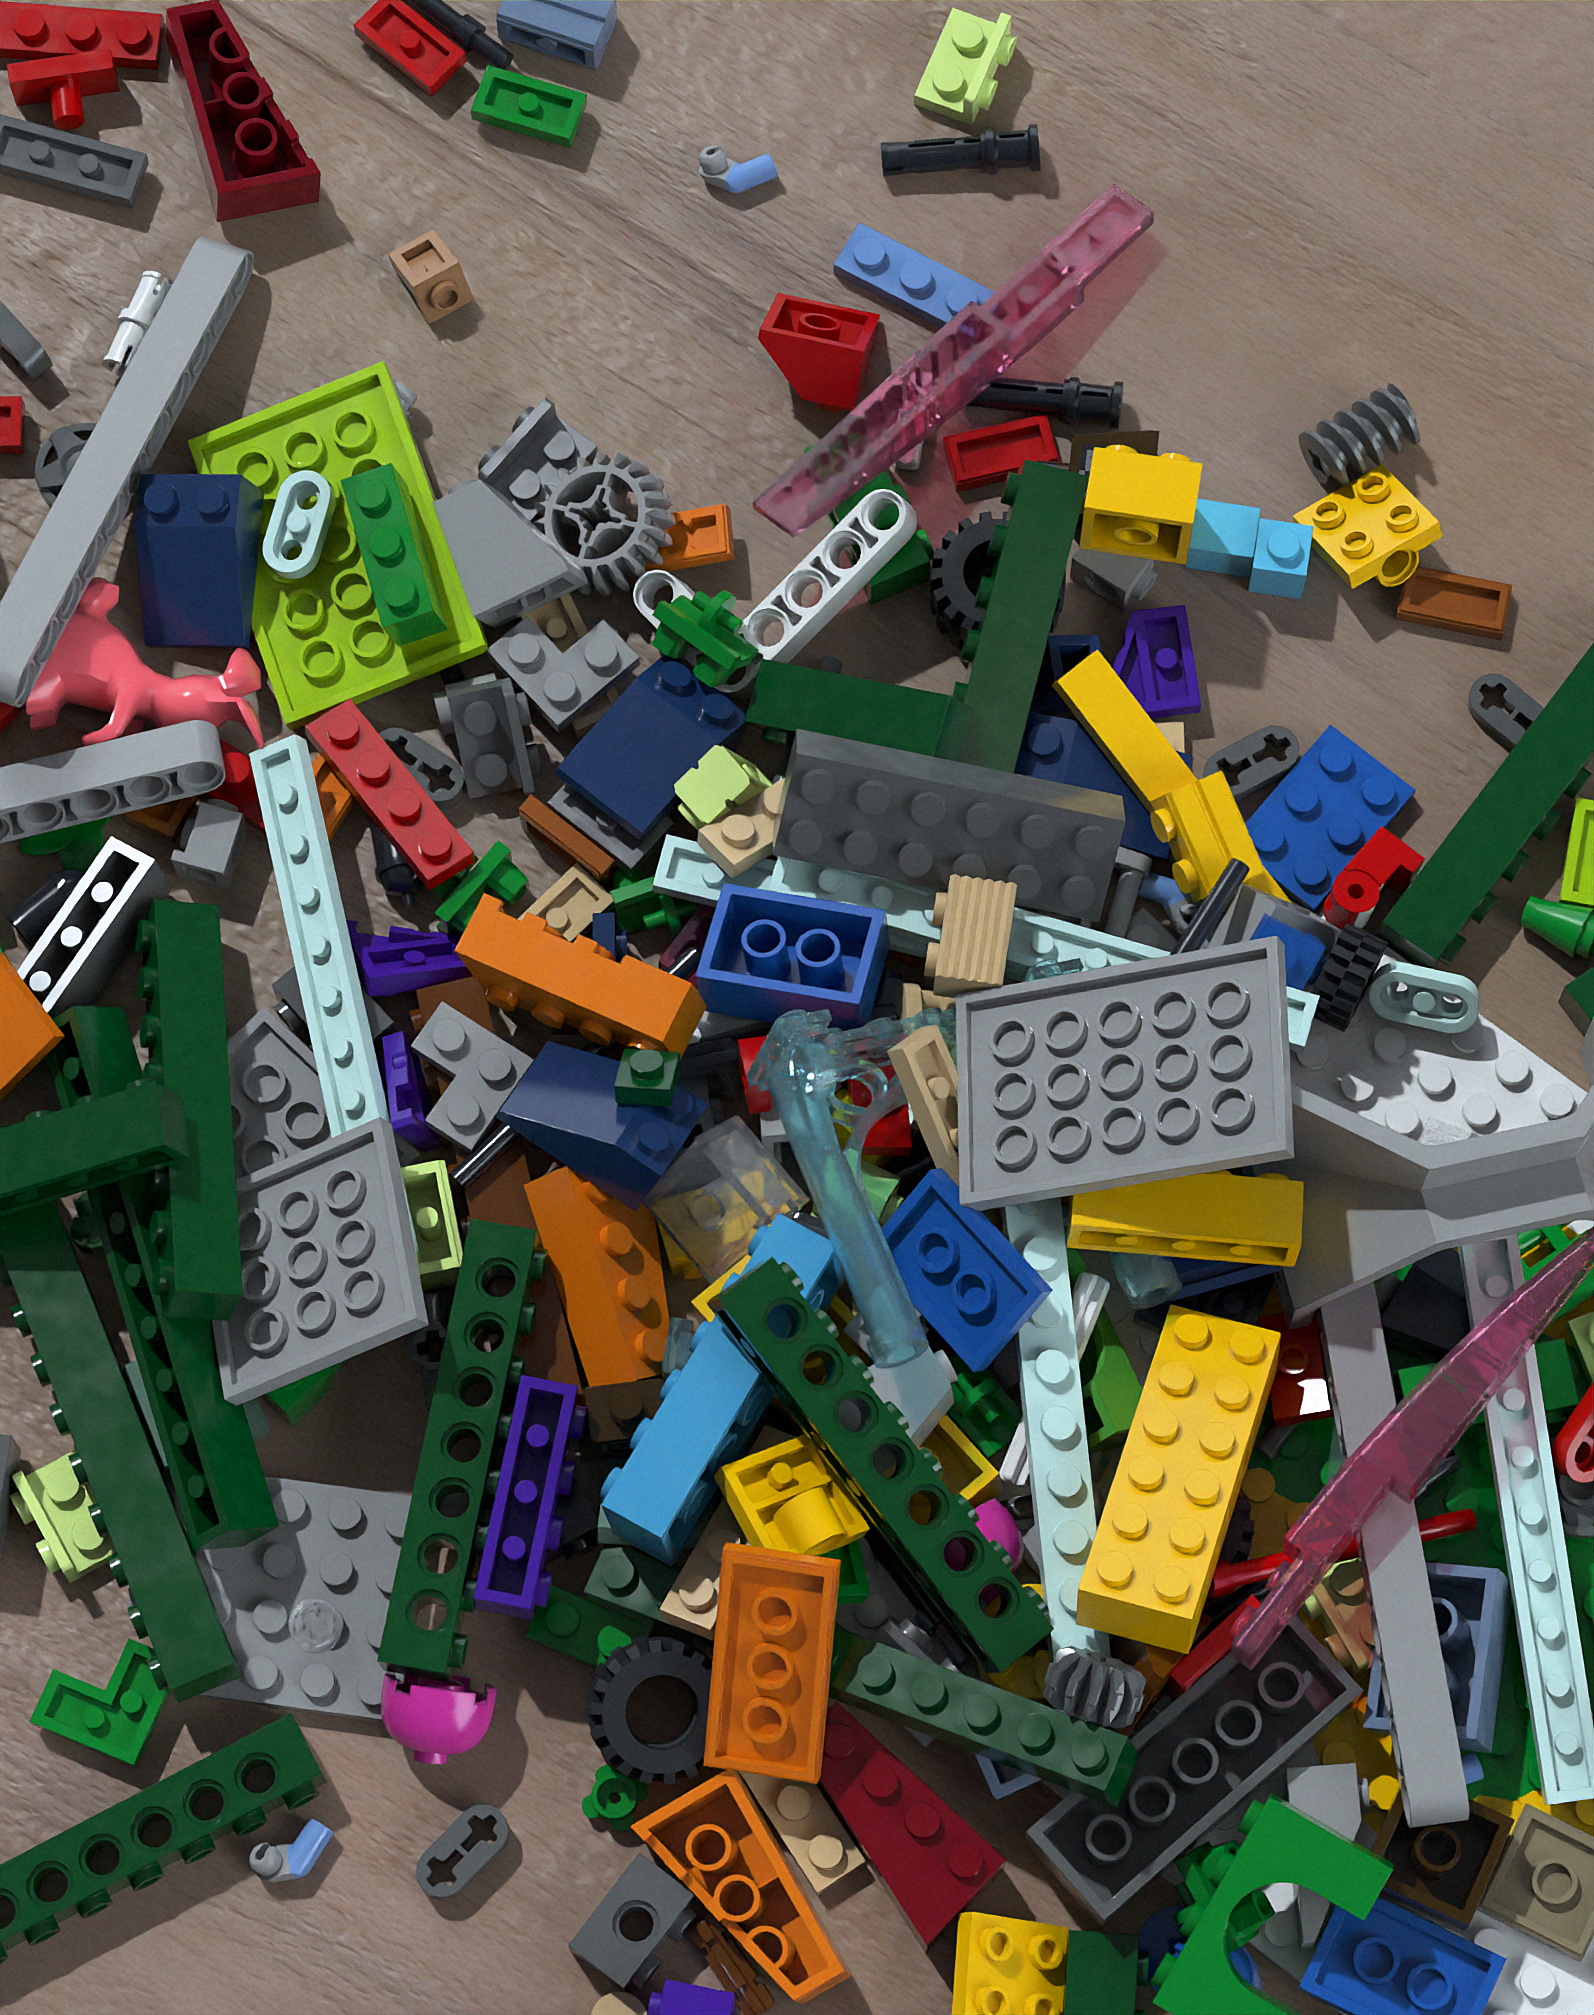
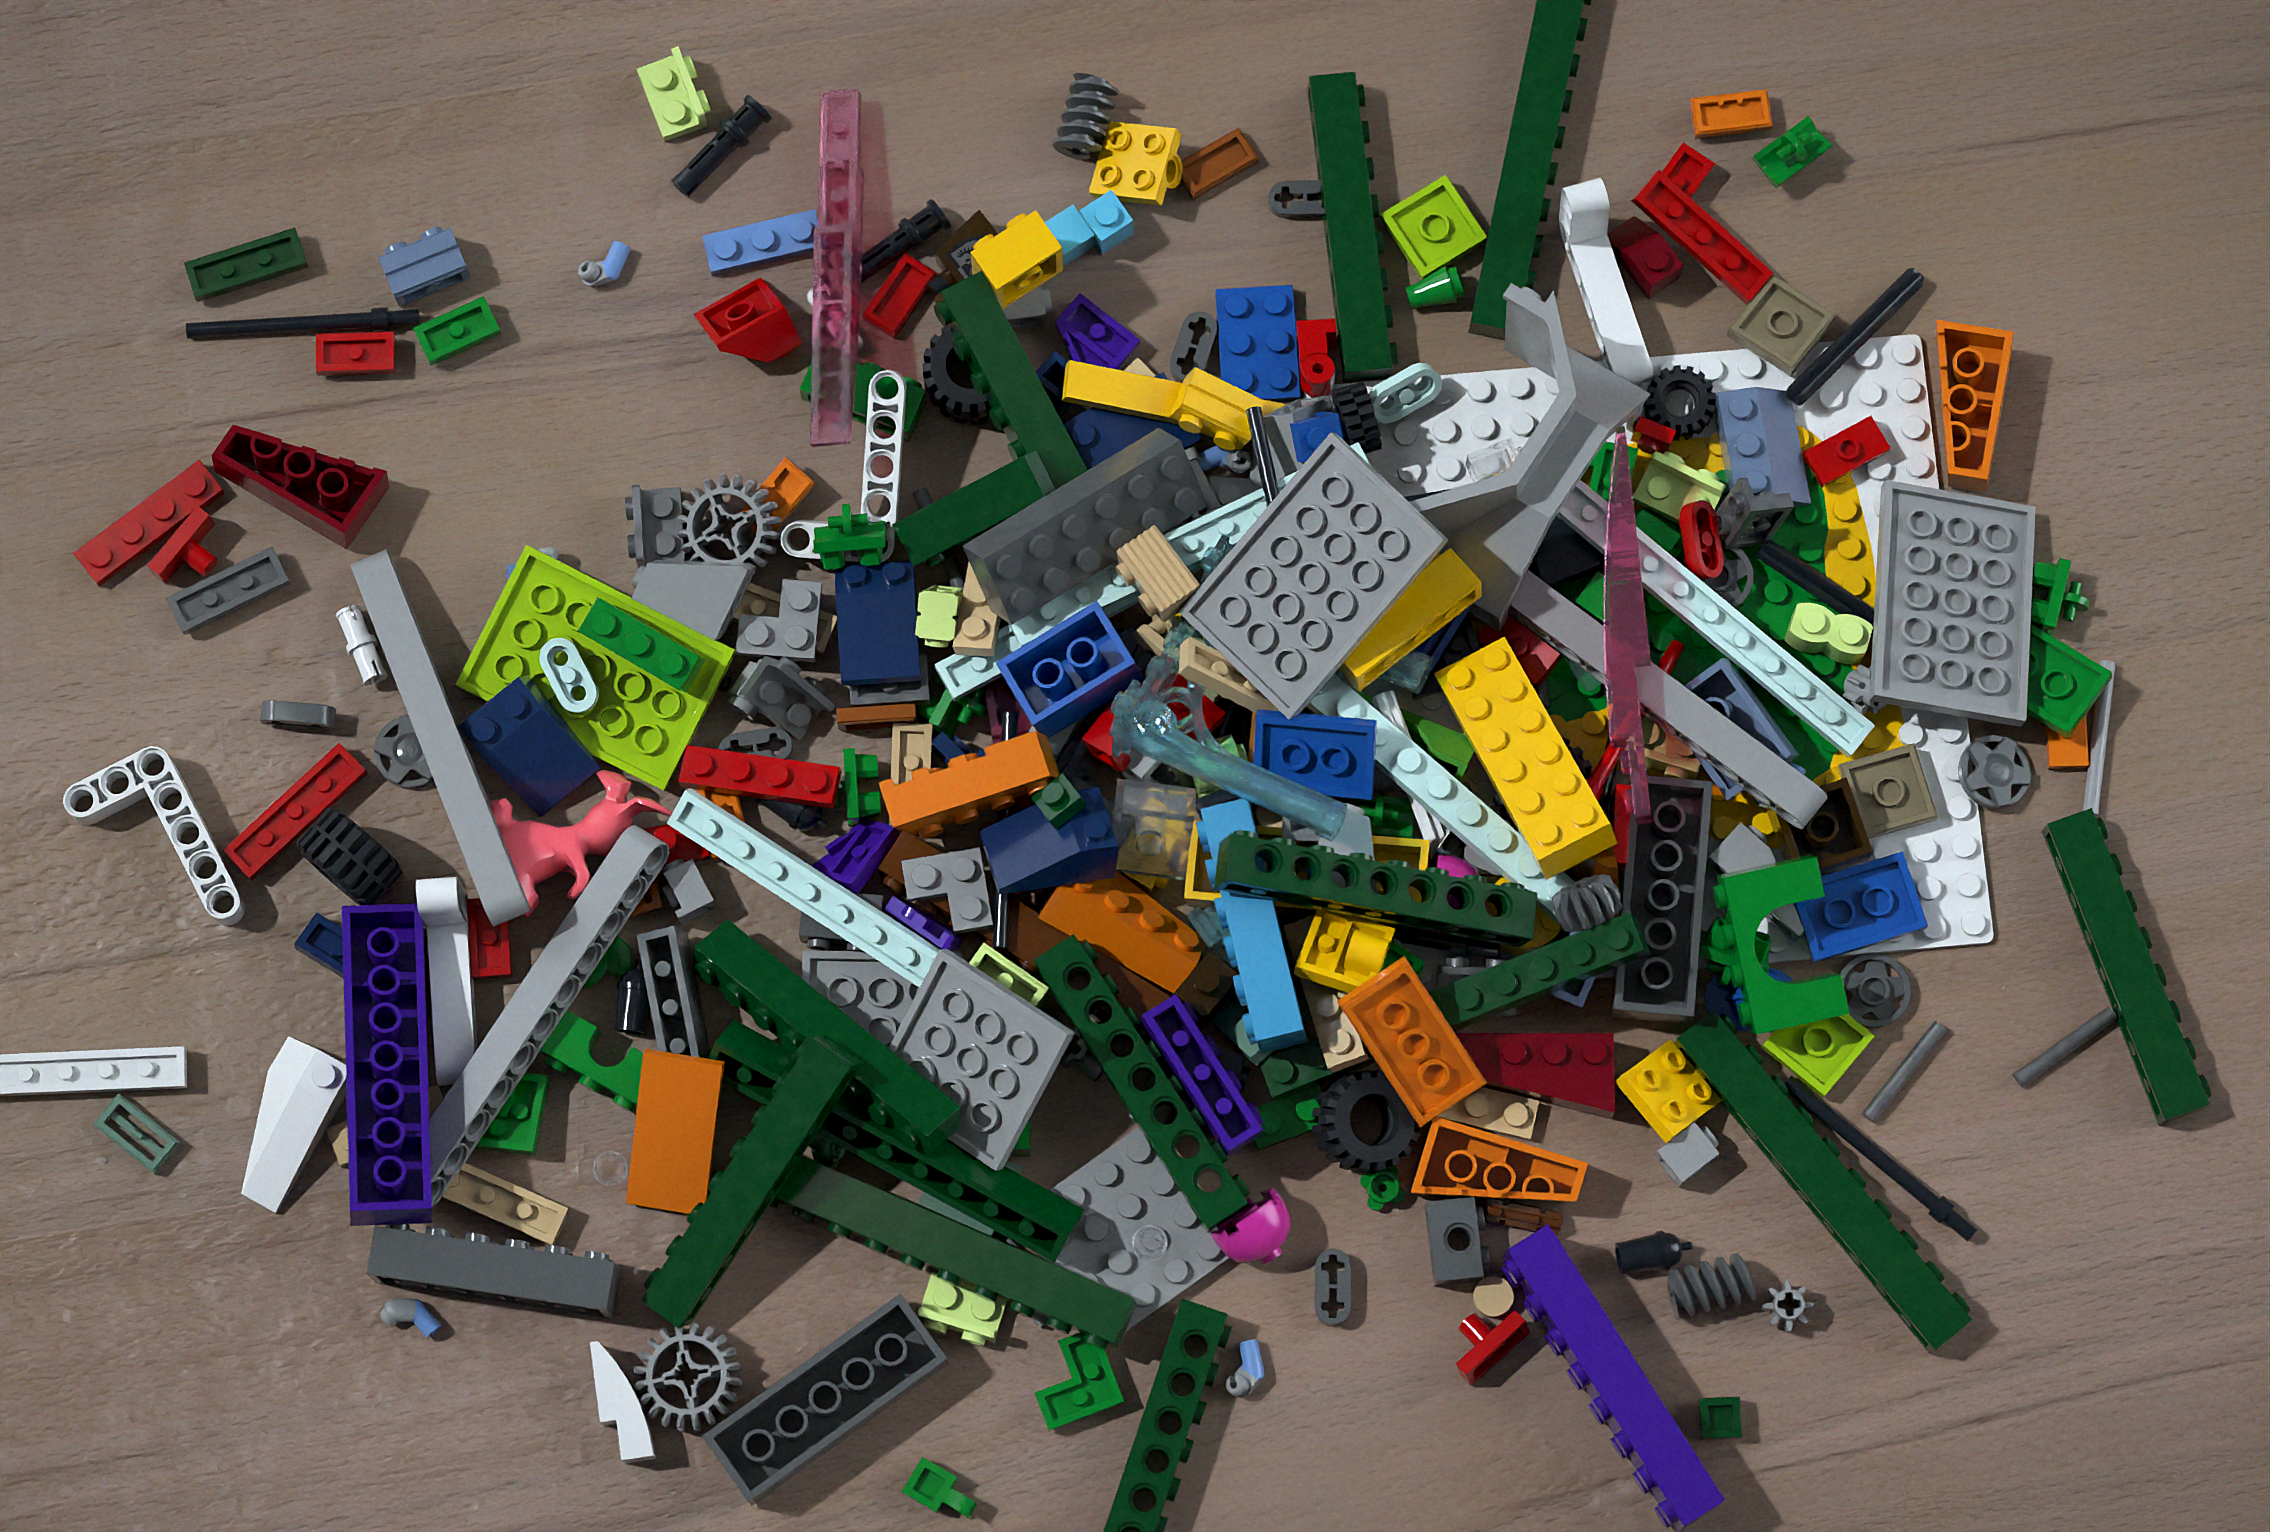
camera: 45 degrees left, 5 degrees up
medium nougat bracket [388,229,473,323] -> none

